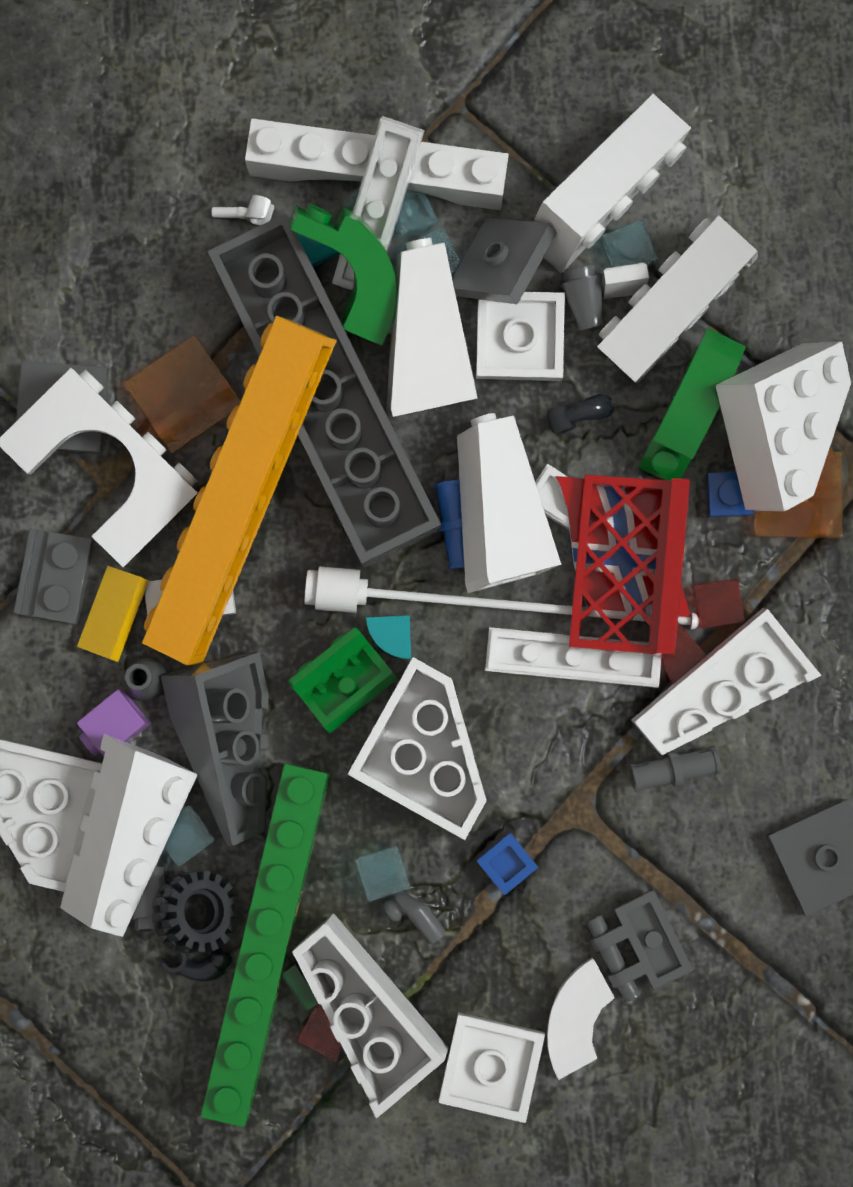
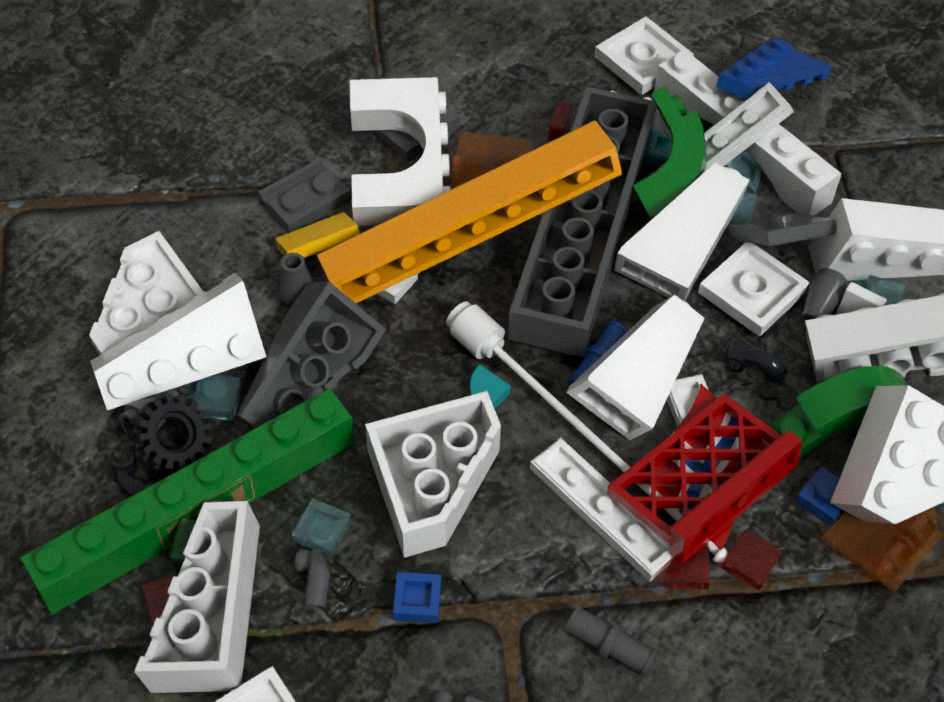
camera: 40 degrees right, 30 degrees down
medium lavender brick [77,689,152,756] -> none
green bracket [288,628,398,734] -> none
white wing [631,608,821,755] -> none
none -> clear red tile [548,101,571,143]
none -> white plate [594,17,694,95]
none -> blue wing [716,39,832,100]

